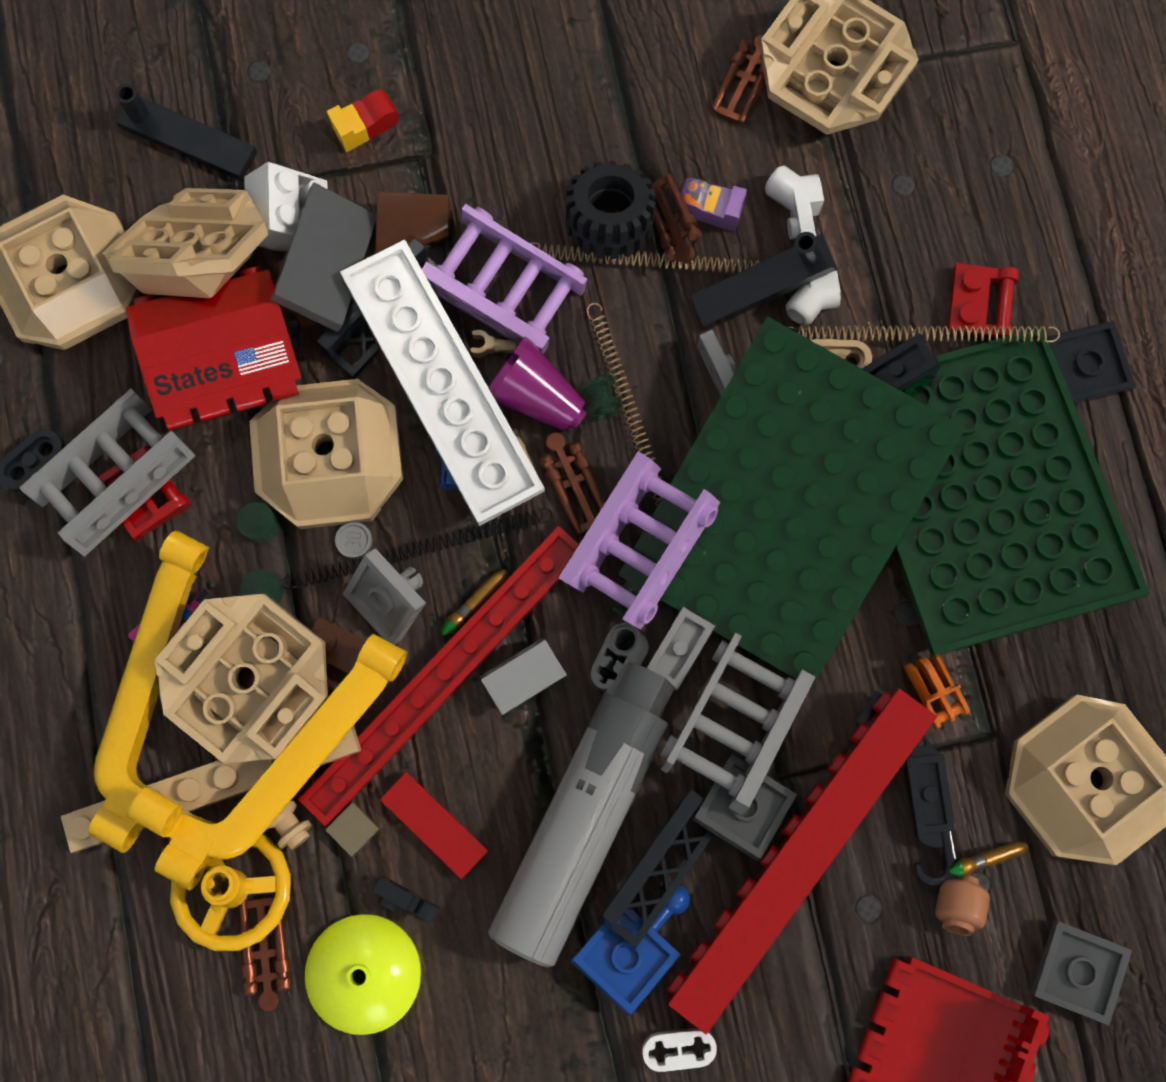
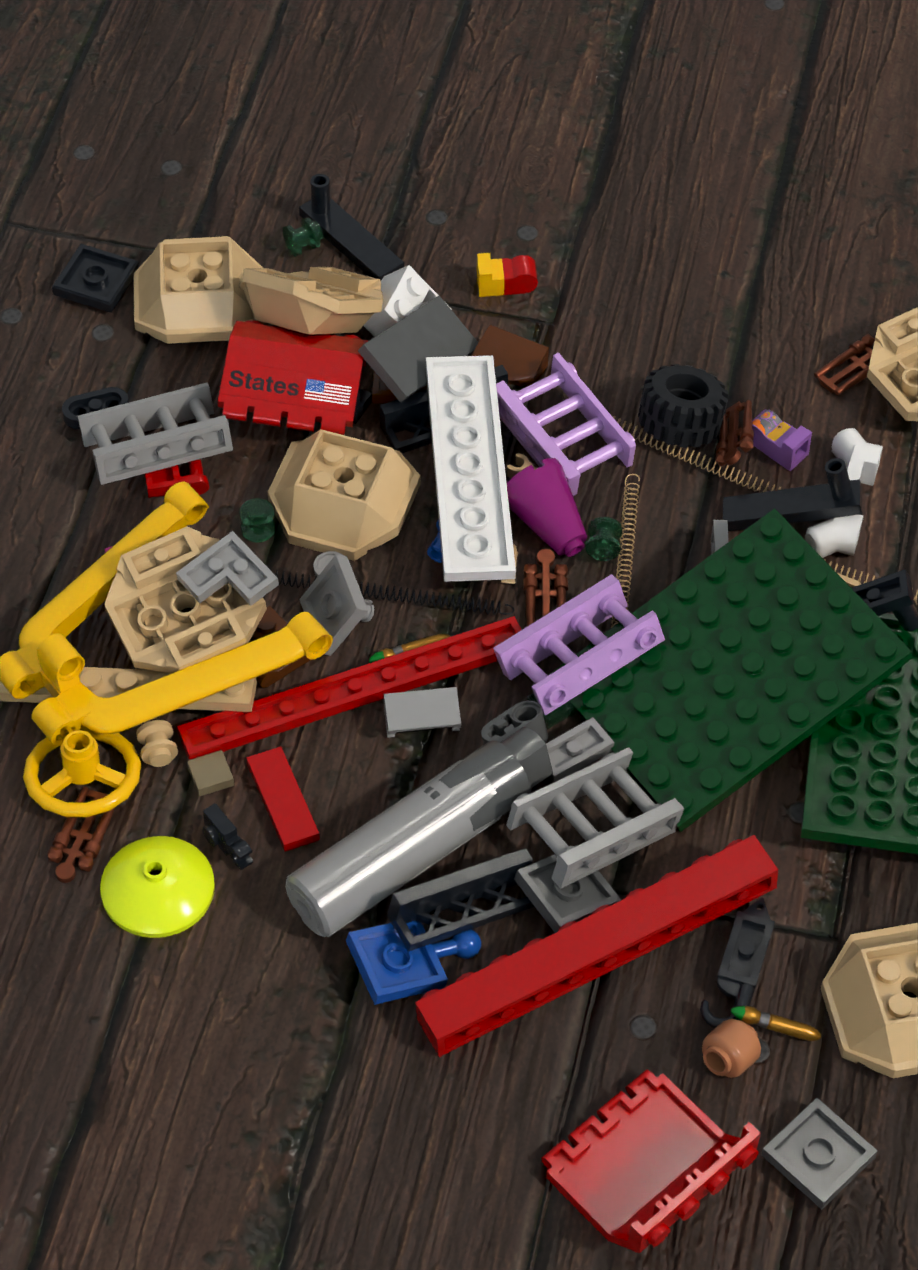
camera: 25 degrees right, 25 degrees down
white beam [642,1028,717,1072] -> none
orange arm [903,654,970,730] -> none
none -> light grey plate [176,531,279,606]
none -> clear green wheel [283,217,323,257]

